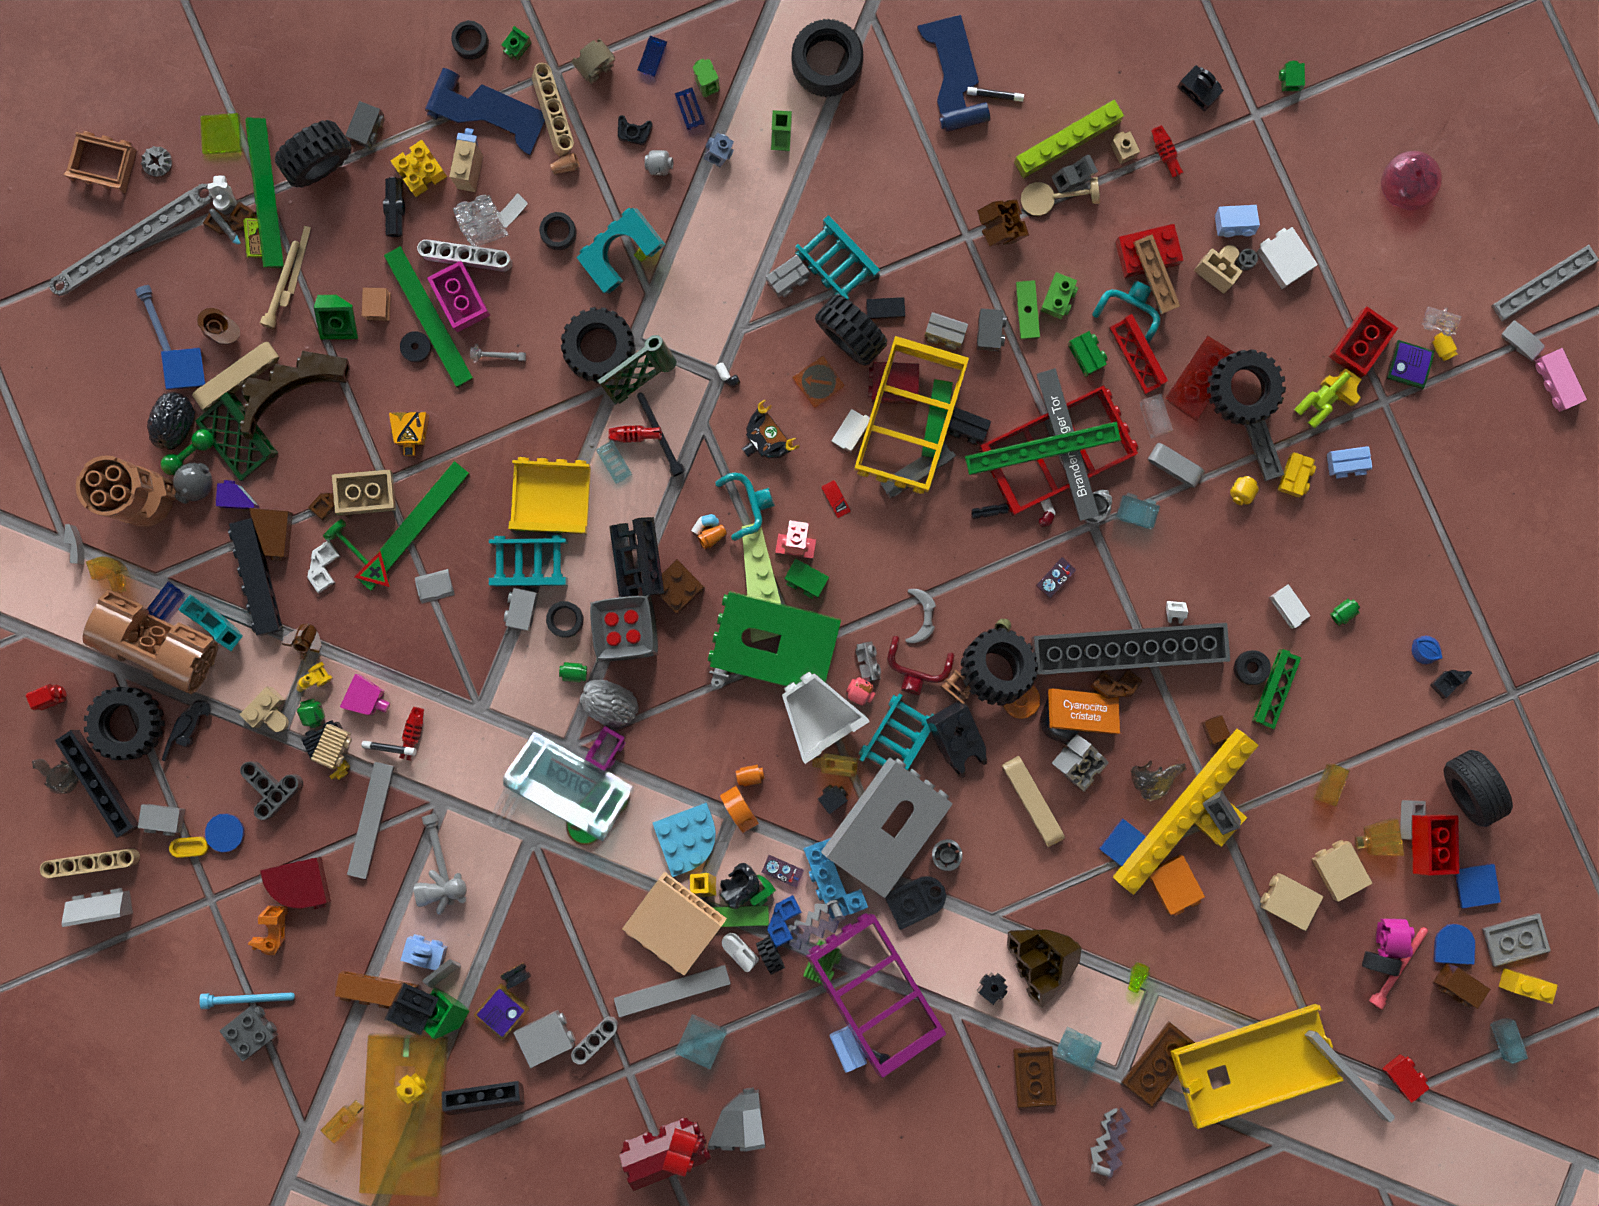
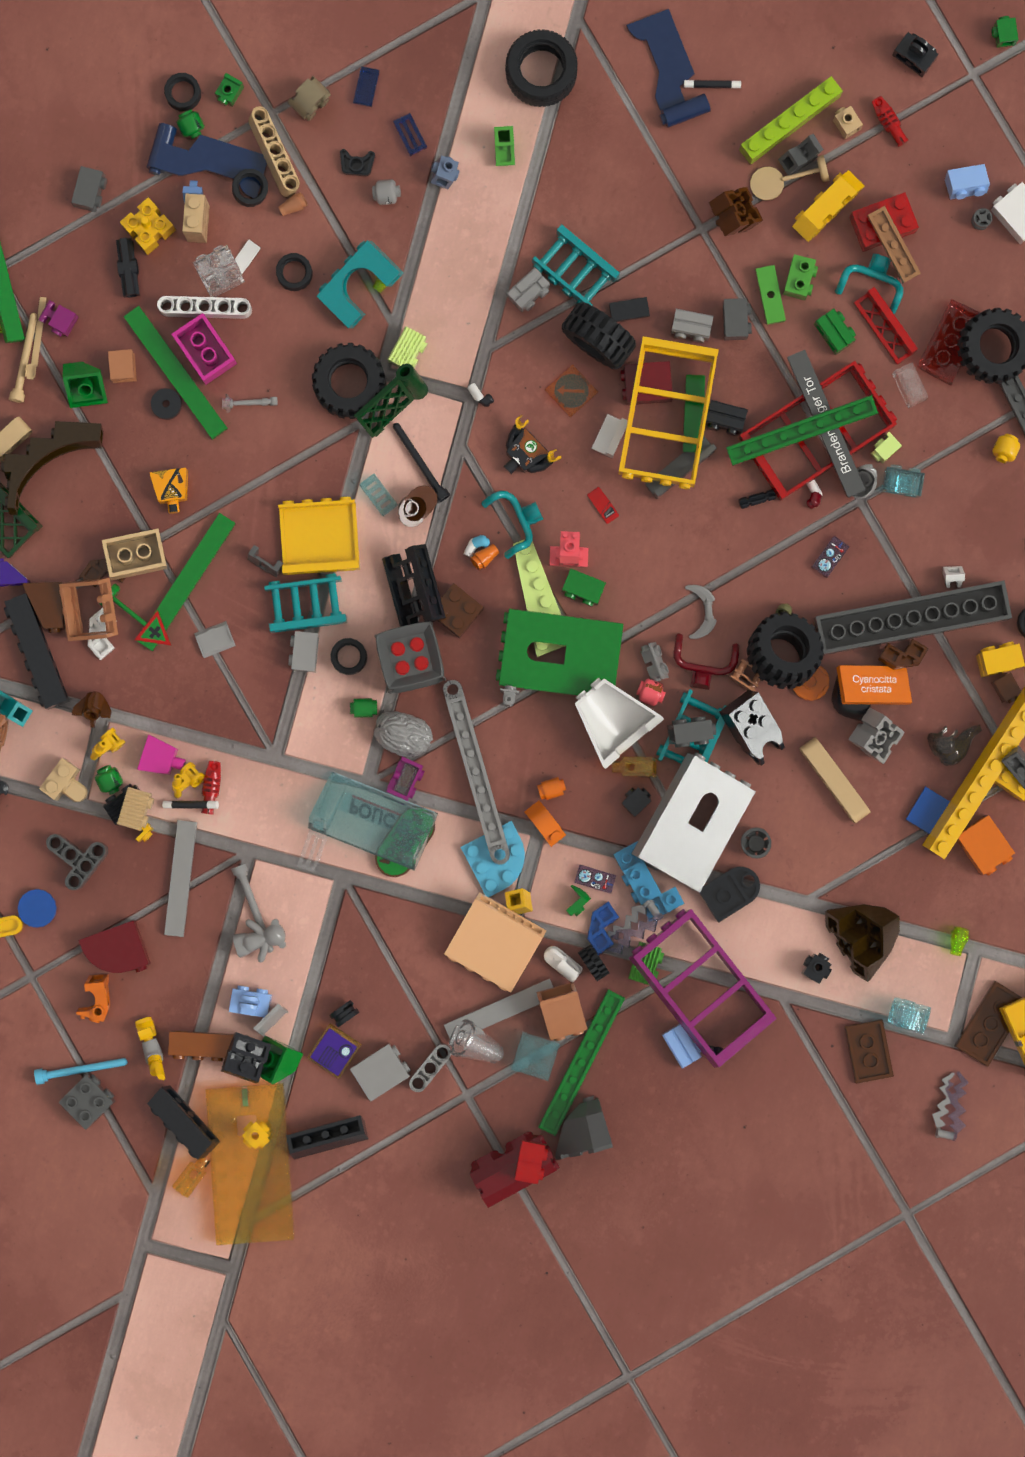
camera: 10 degrees left, 0 degrees up
black tyre [275,120,351,188] -> none
red hinge [608,425,662,443] -> none
bright green brick [693,59,720,97] -> none
bright green tile [712,905,769,927] -> none
black hair [720,863,759,909] -> none
light grey beam [1147,443,1205,488] -> none
tan brick [1194,245,1242,293] -> none
none -> magenta brick [38,300,79,337]
none -> nougat window [59,578,118,641]
none -> yellow piece [135,1017,166,1080]
none -> black brick [147,1086,220,1160]
none -> yellow piece [172,762,205,798]
none -> green head [176,109,205,139]
none -> black tyre [232,169,268,207]
none -> dark grey piece [247,545,283,578]
none -> yellowish green brick [388,326,428,368]
none -> reddish brown piece [398,485,437,527]
none -> light grey plate [443,680,510,865]
none -> clear cone [449,1019,504,1064]
none -> nougat slope [536,982,588,1041]
none -> green tile [538,989,625,1136]
none -> dark grey brick [667,716,716,748]
none -> yellow brick [792,170,865,242]
none -> yellowish green brick [871,432,902,463]
none -> yellow piece [976,641,1025,678]

